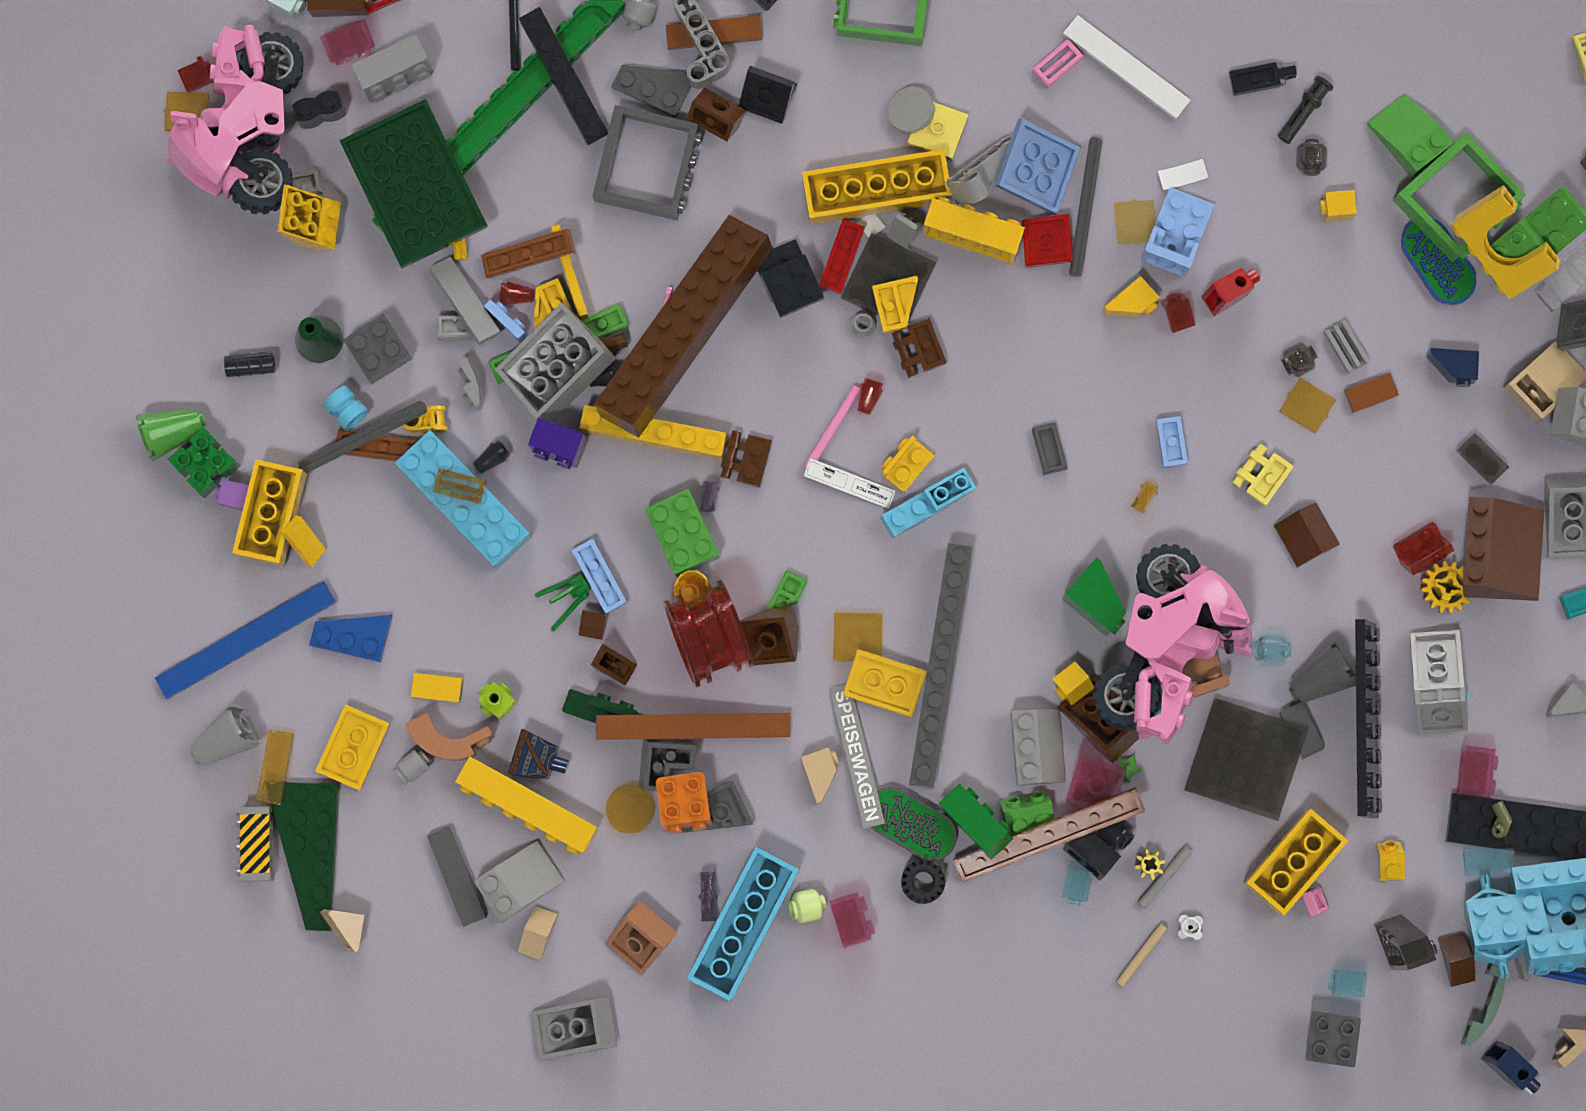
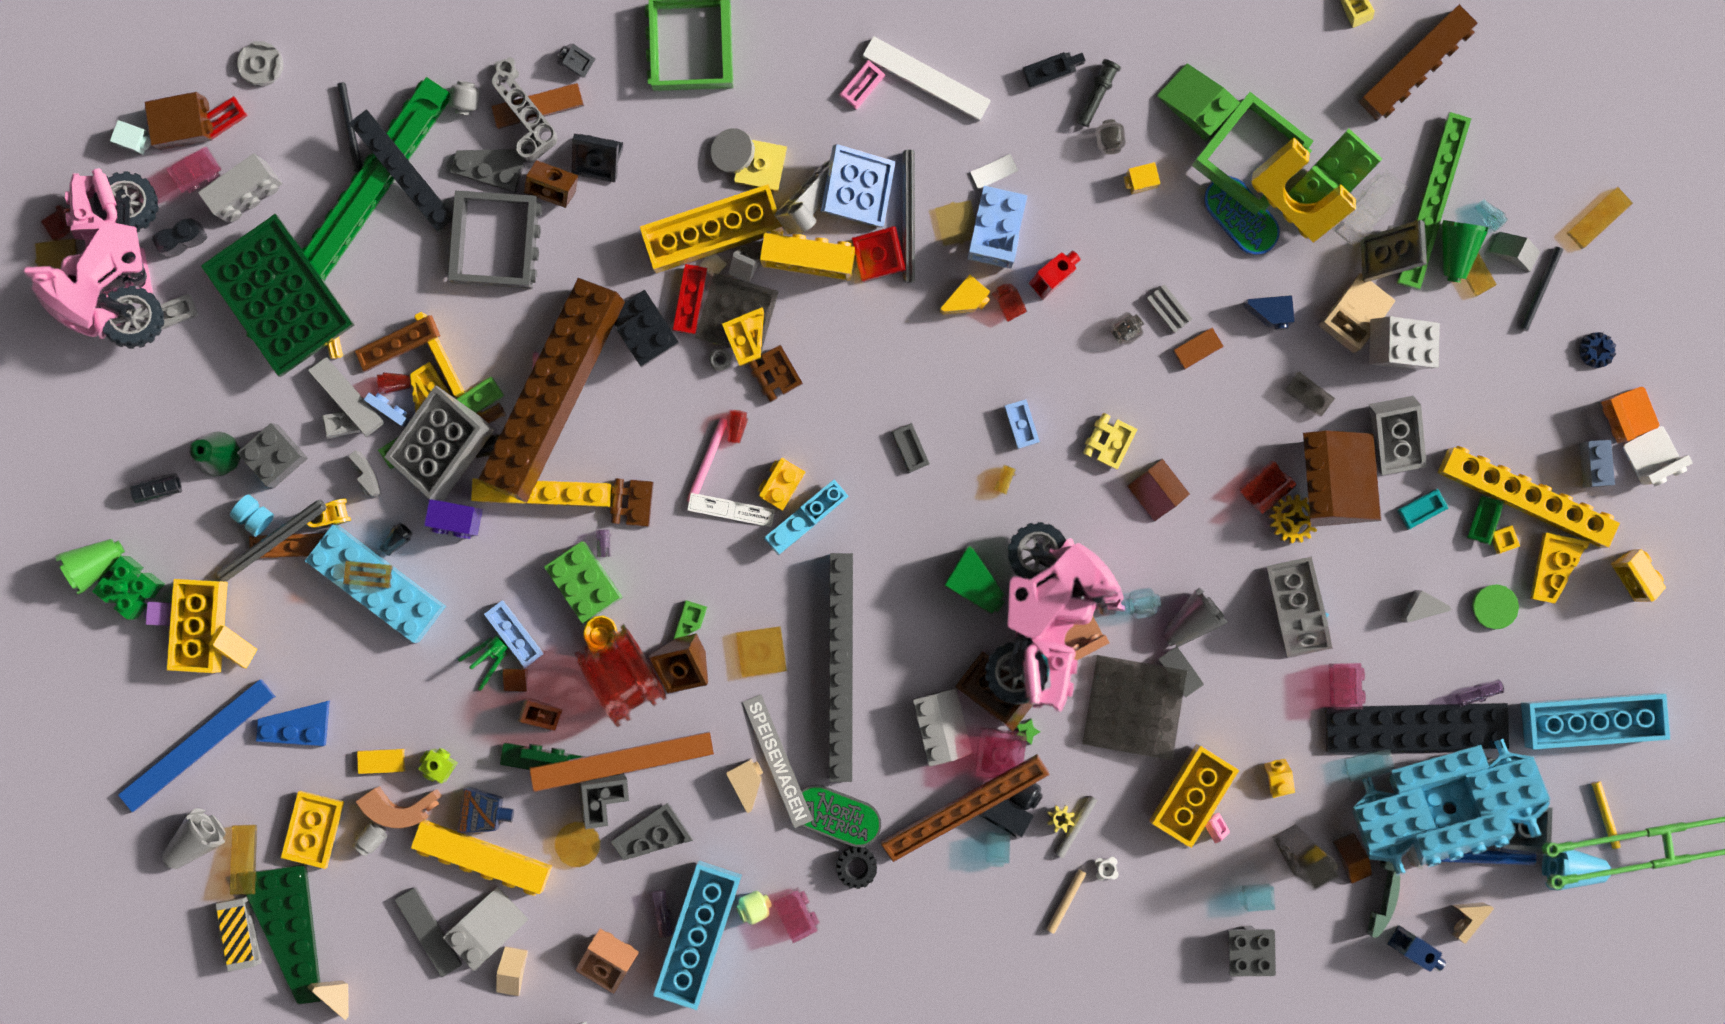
camera: 15 degrees left, 5 degrees up
yellow slope [277,185,341,251] -> none
orange bracket [656,772,712,834] -> none
yellow tile [842,649,927,717] -> none
green brick [939,783,1013,860] -> none
bright green bracket [1000,791,1055,836] -> none
yellow brick [1052,662,1094,706] -> none
clear yellow piece [1279,378,1336,433] -> none
black plate [1355,619,1382,819] -> none
olive arm [1491,801,1512,838] -> none

